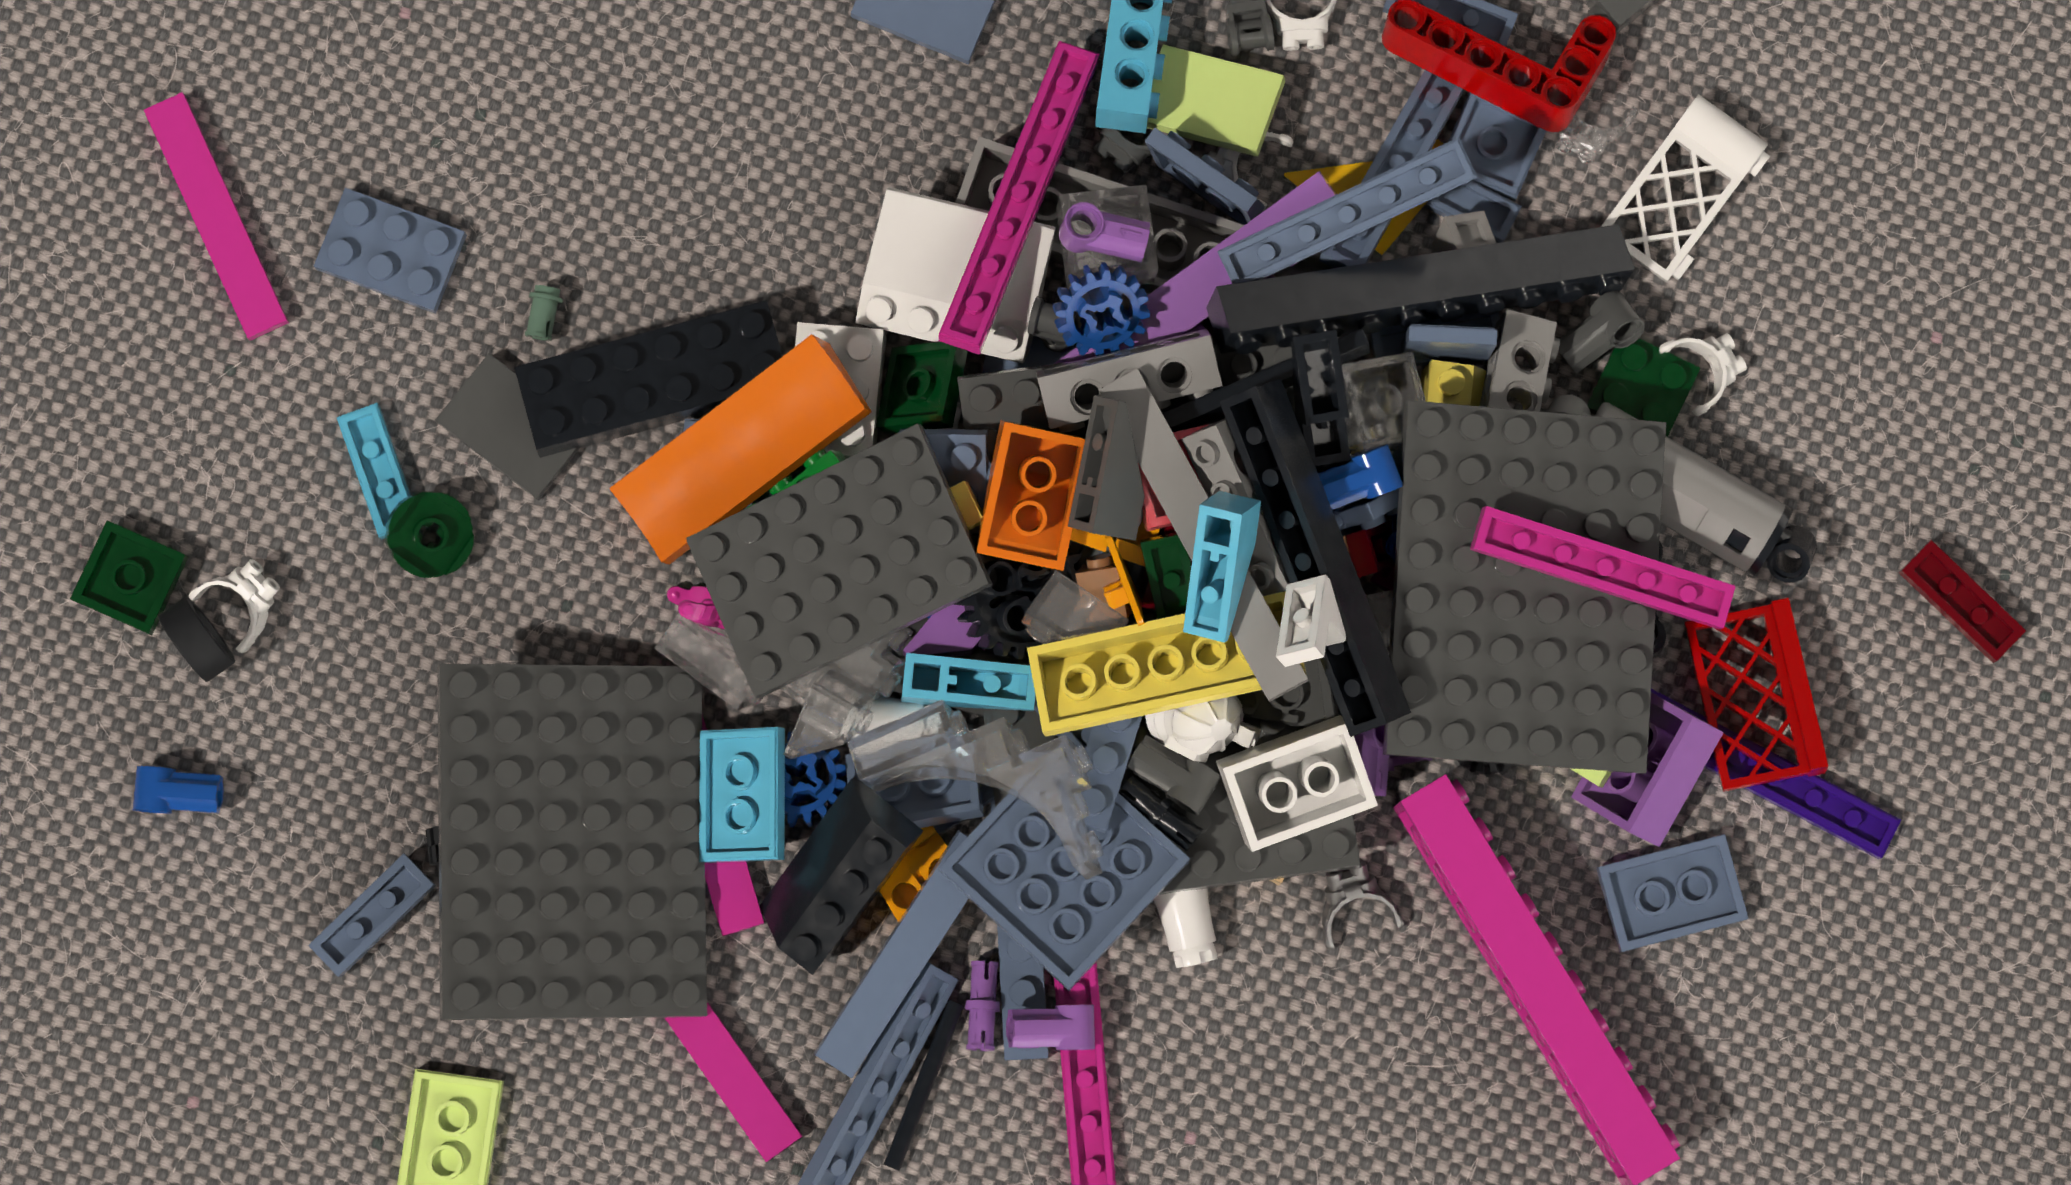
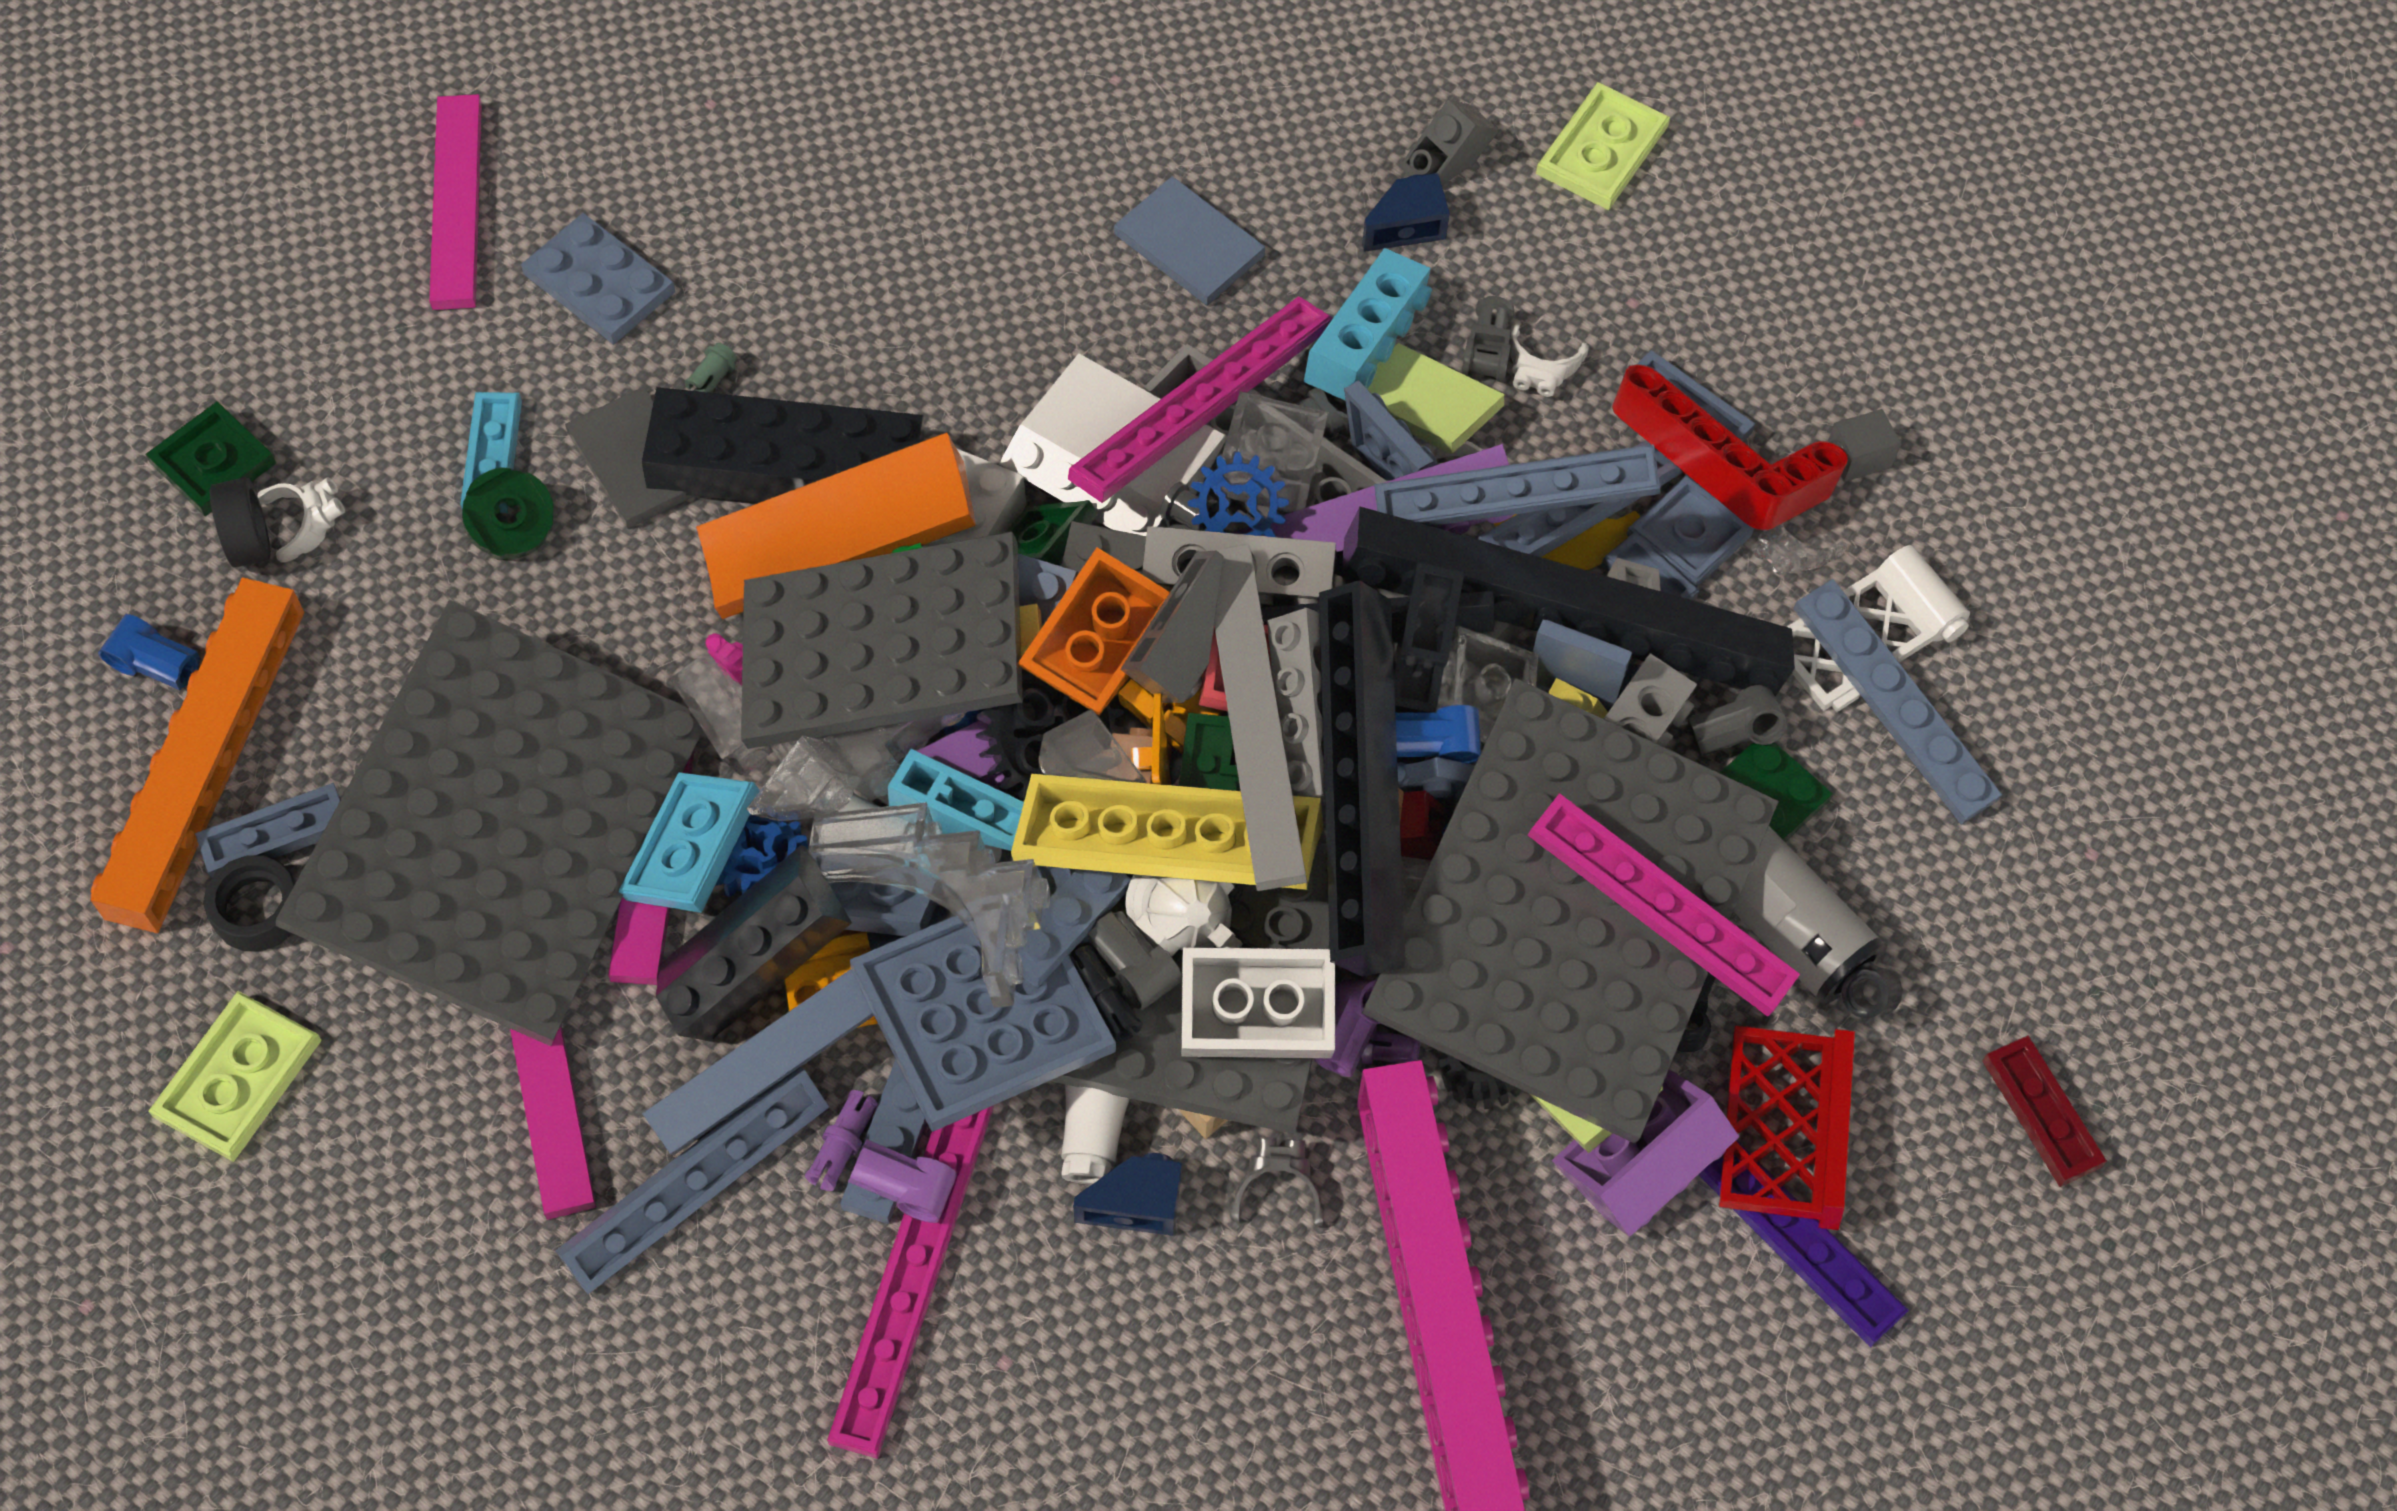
camera: 20 degrees right, 20 degrees down
black bar [883,1000,964,1171] -> none
medium lavender piece [1059,202,1150,262] -> none
medium azure slope [1183,491,1261,643] -> none
white slope [1276,574,1346,667] -> none
sand blue plate [1596,834,1749,953] -> none
white helmet [1659,333,1747,416] -> none
none -> orange brick [90,577,305,933]
none -> black tyre [203,855,296,951]
none -> dark blue slope [1073,1153,1182,1236]
none -> sand blue plate [1793,579,2002,825]

